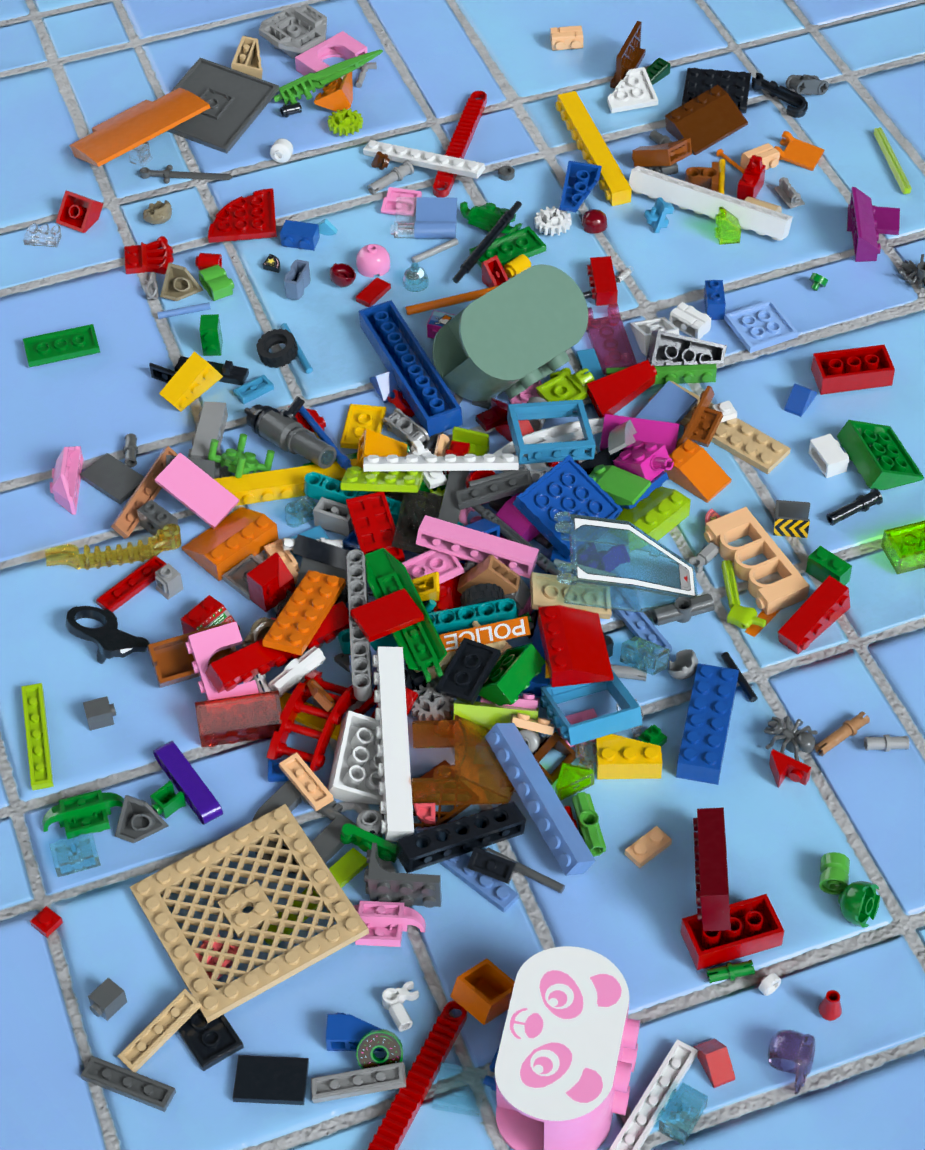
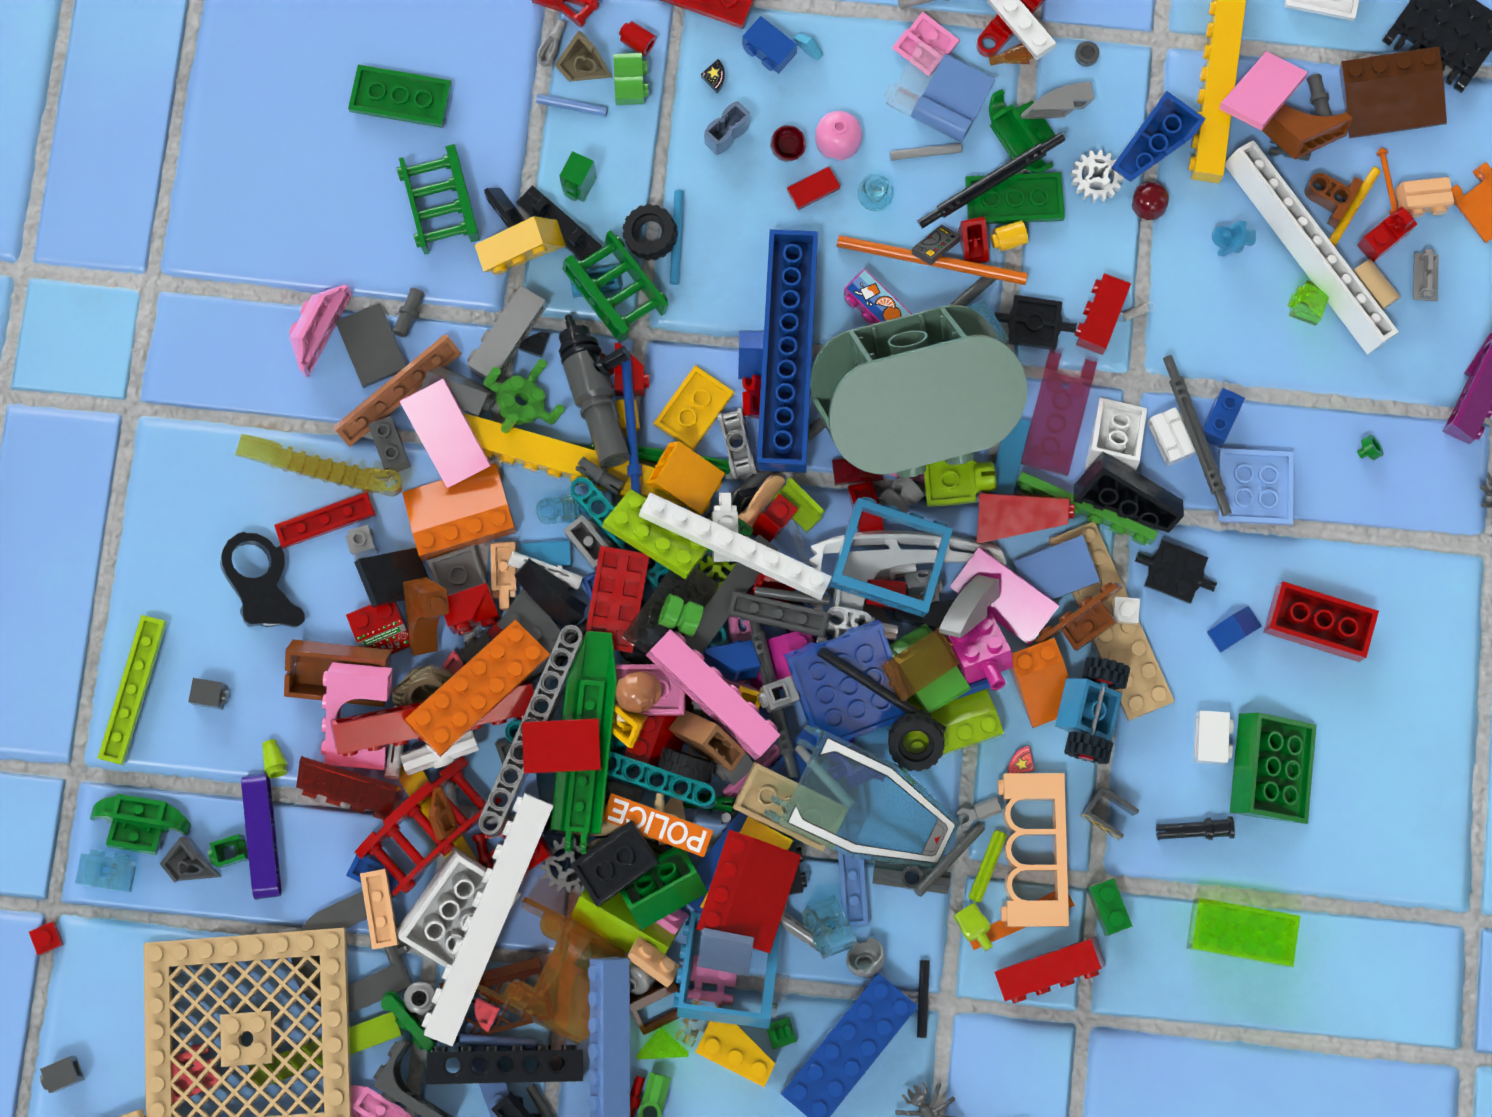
camera: 25 degrees right, 30 degrees up
none -> lime cone [262,739,289,779]
none -> black tile [354,548,429,608]
none -> green fence [396,144,480,255]
none -> dark orange arch [403,577,449,656]
none -> black tile [519,332,550,358]
none -> green fence [562,230,668,343]
none -> dark grey pin [575,457,625,496]
none -> nougat helmet [615,672,661,713]
none -> bright green wheel [658,594,703,637]
none -> sand blue tile [697,928,754,976]
none -> light grey window [758,676,800,713]
none -> black bar [817,647,946,733]
none -> clear orange piece [881,628,960,702]
none -> black tyre [888,712,945,772]
none -> dark grey tile [912,224,961,265]
none -> dark grey bar [914,823,985,897]
none -> clear orange cone [989,43,1034,66]
none -> light grey slope [1021,82,1094,119]
none -> brick [1055,657,1131,764]
none -> black plate [1134,540,1217,604]
none -> dark grey axle [1163,355,1232,516]
none -> bright pink tile [1219,51,1308,131]

